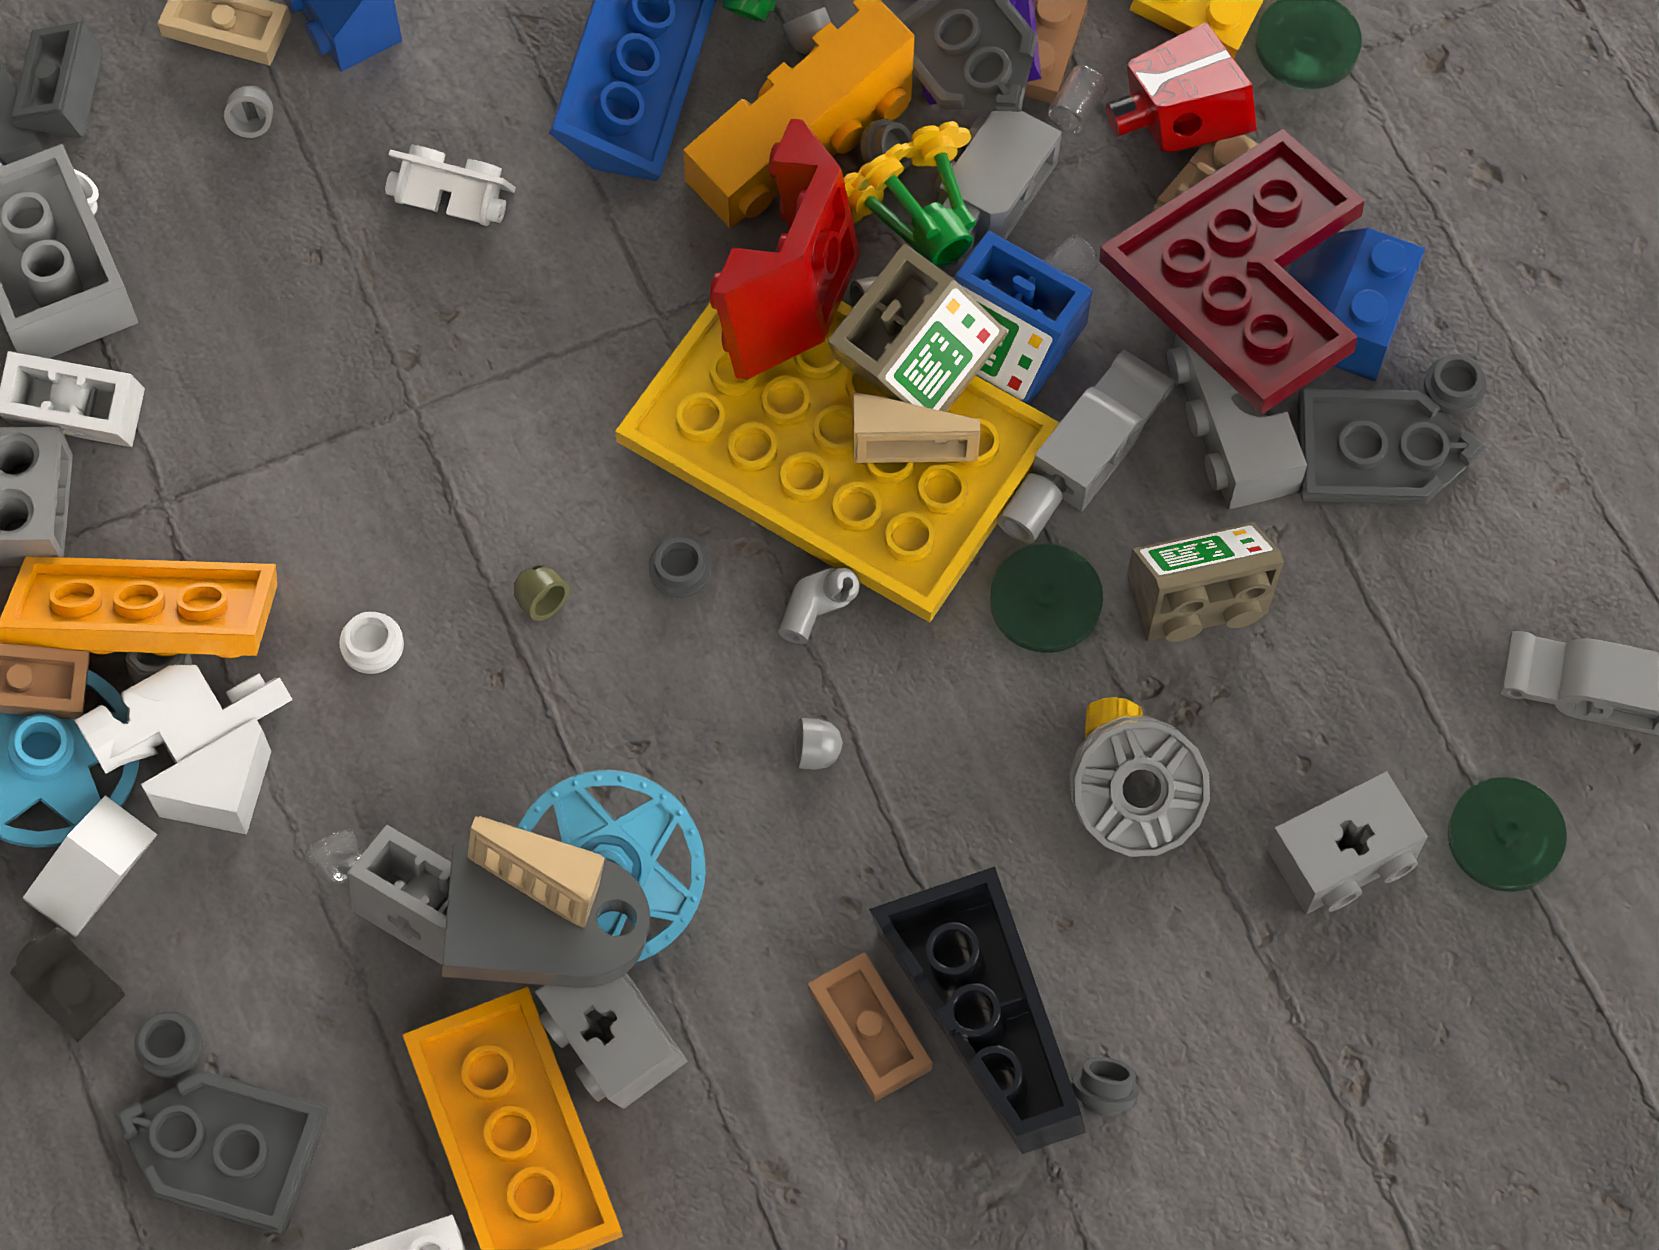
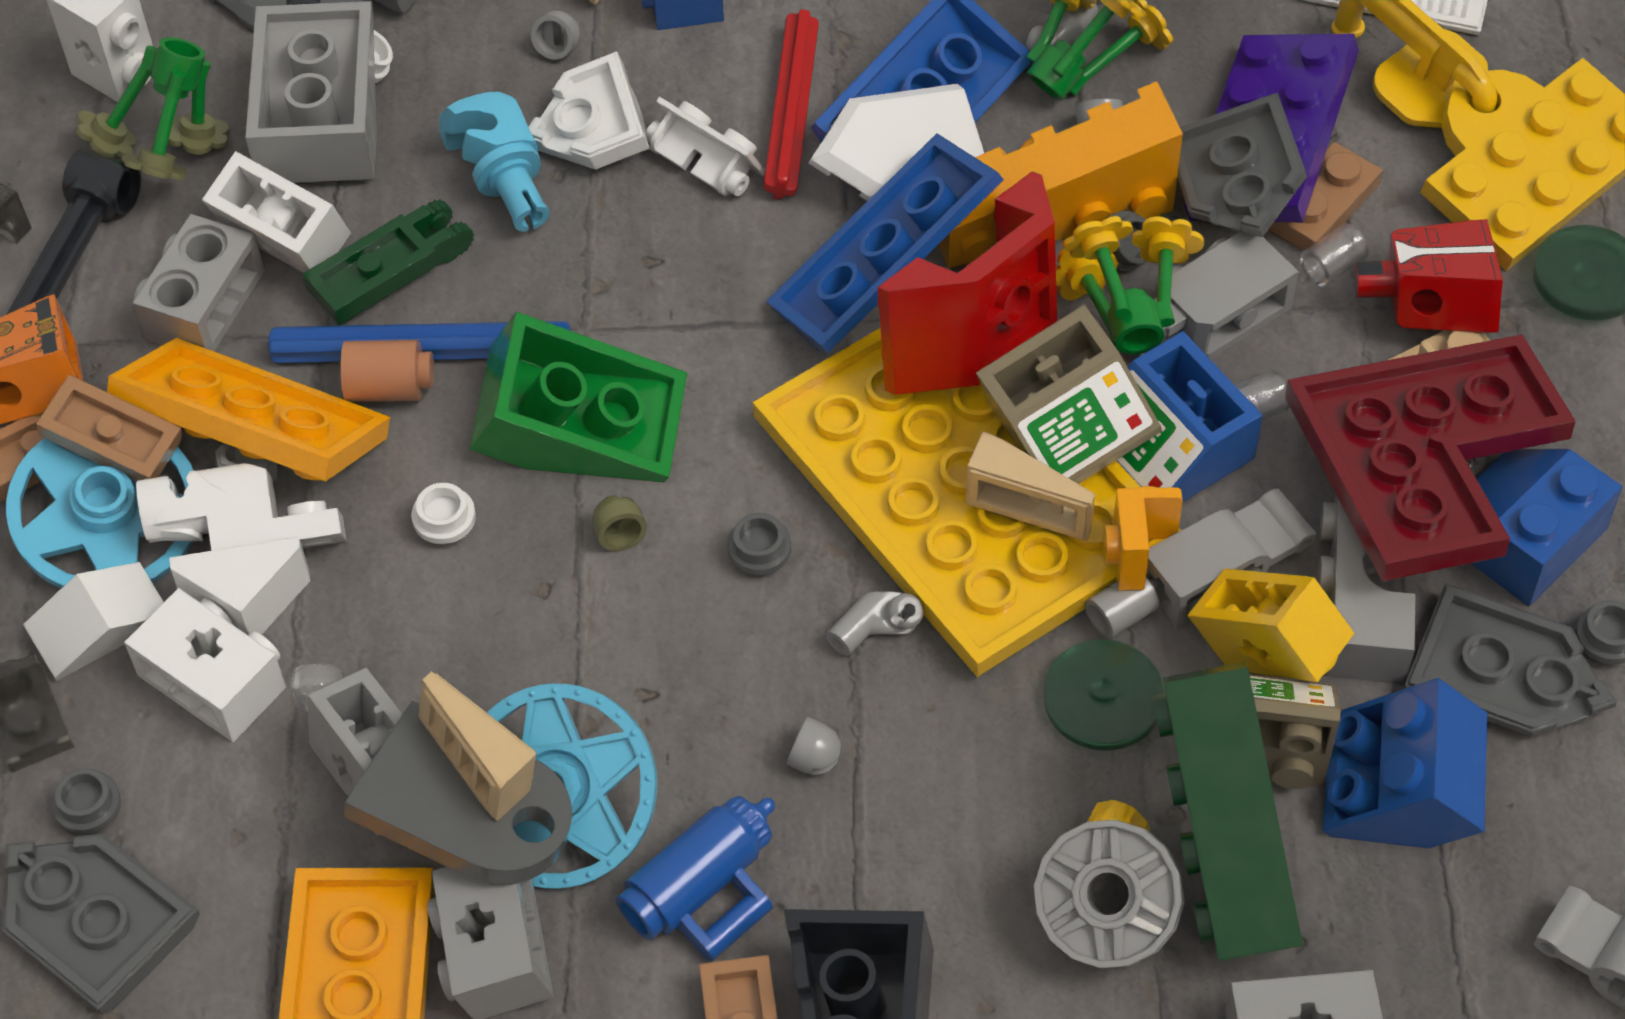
camera: 25 degrees right, 10 degrees down
none -> white brick [124,588,286,742]
none -> blue axle [268,321,571,363]
none -> dark green hinge [302,199,475,326]
none -> nougat brick [341,339,434,402]
none -> medium azure piece [439,92,550,232]
none -> green slope [469,311,688,483]
none -> white plate [528,51,650,170]
none -> blue piece [616,796,775,962]
none -> red axle [763,9,819,200]
none -> blue slope [766,133,1004,353]
none -> white tile [809,84,984,201]
none -> light orange bracket [1103,486,1183,591]
none -> dark green brick [1152,662,1303,961]
none -> yellow brick [1187,568,1355,682]
none -> blue slope [1323,677,1487,848]

